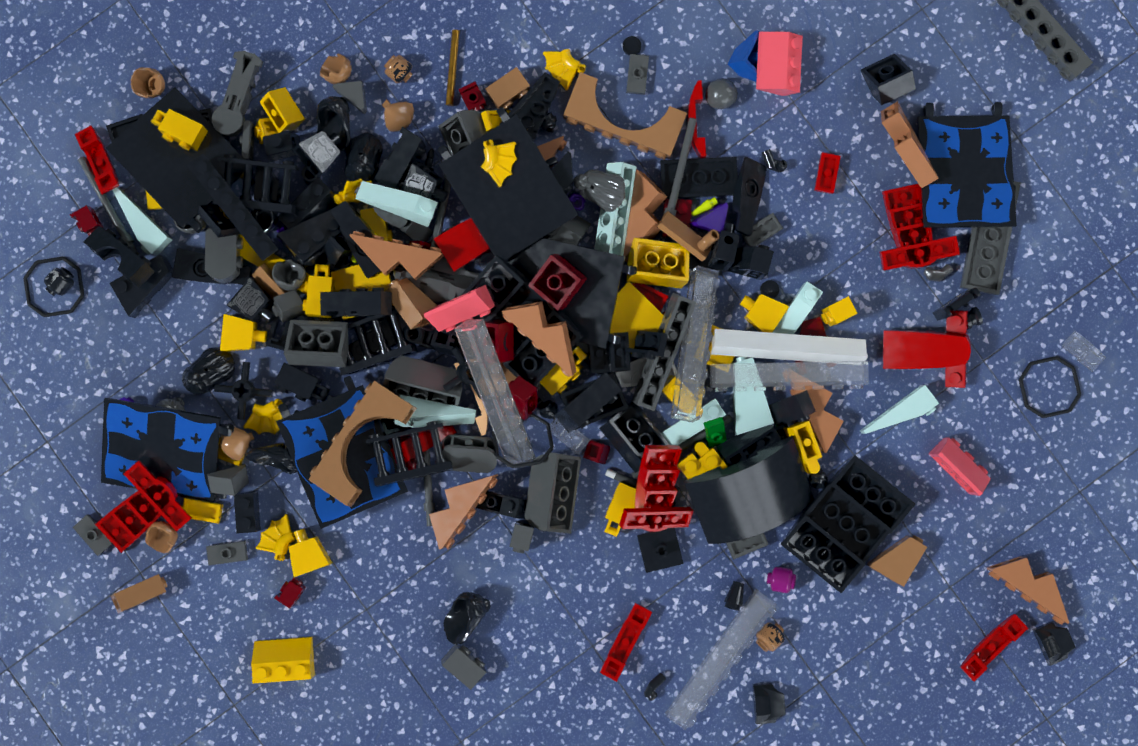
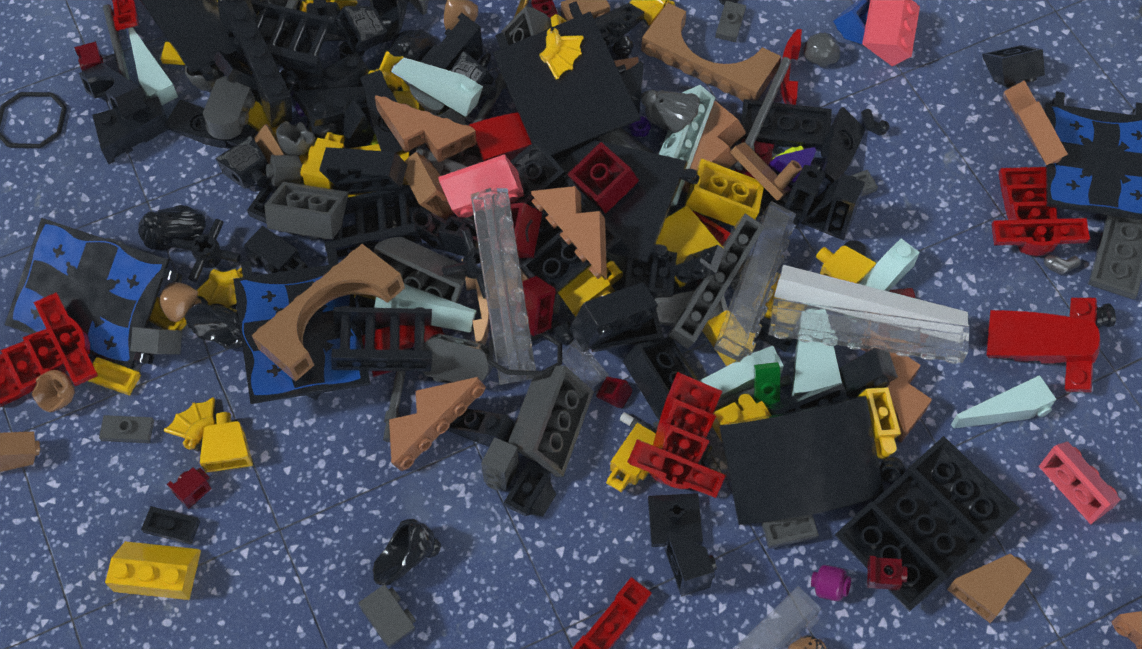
camera: 10 degrees right, 25 degrees down
black head [44,267,74,296] -> none
yellow torso [220,314,267,352] -> none
black brick [234,492,261,534] -> none
black cone [724,581,744,611] -> none
red plate [814,152,841,194] -> none
yellow brick [821,296,858,327] -> none
black container [932,287,981,321] -> none
none -> black plate [141,506,200,545]
none -> black slope [504,461,556,517]
none -> black slope [664,531,717,597]
none -> dark red brick [867,556,907,590]

